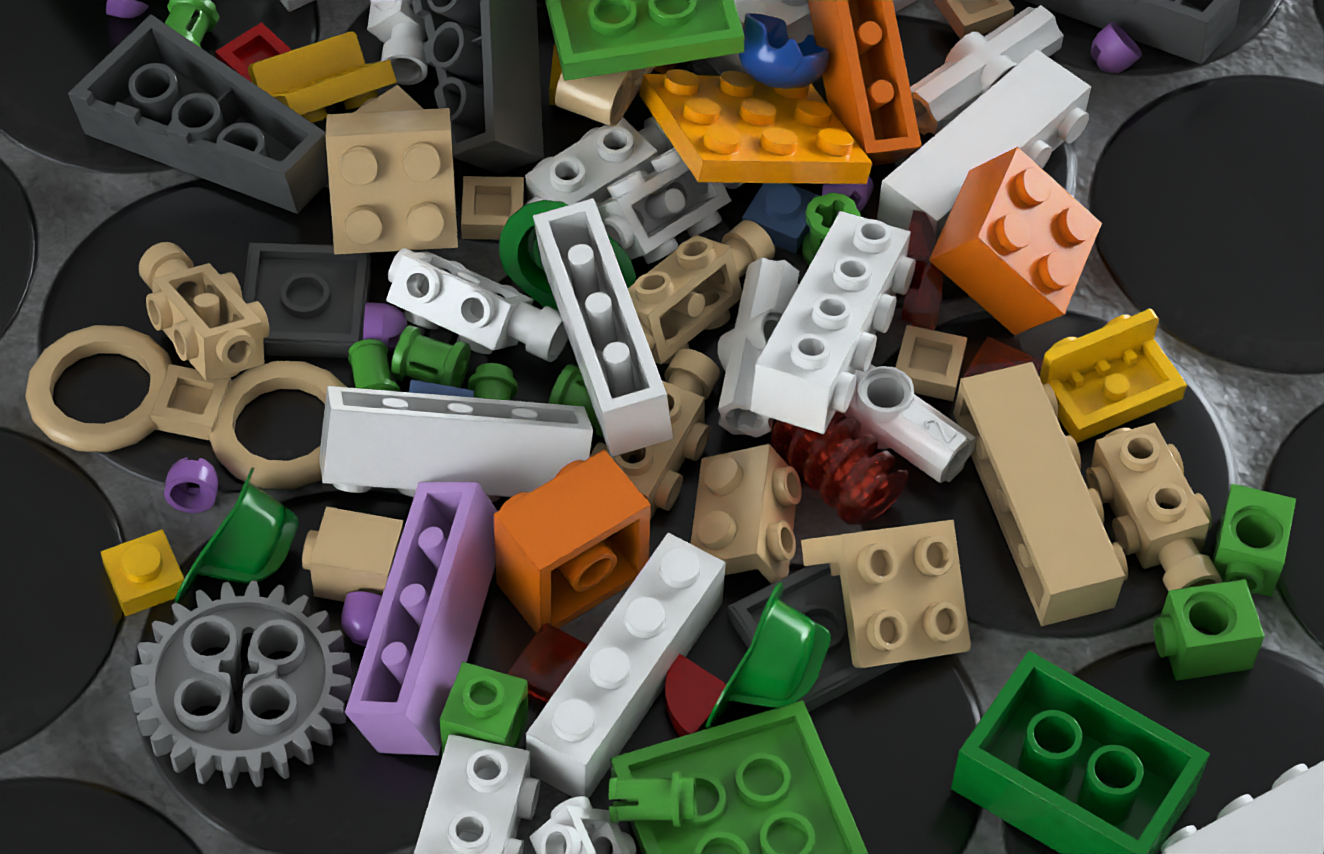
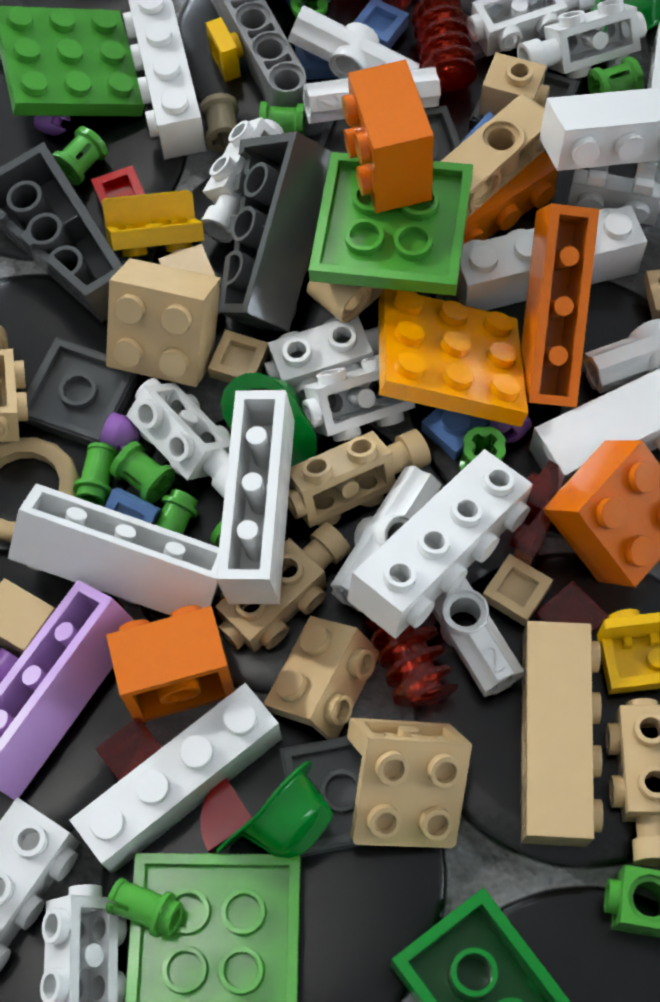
camera: 25 degrees right, 10 degrees up
bright green brick [439,662,529,756] -> none
blue hair [739,13,829,89] -> none

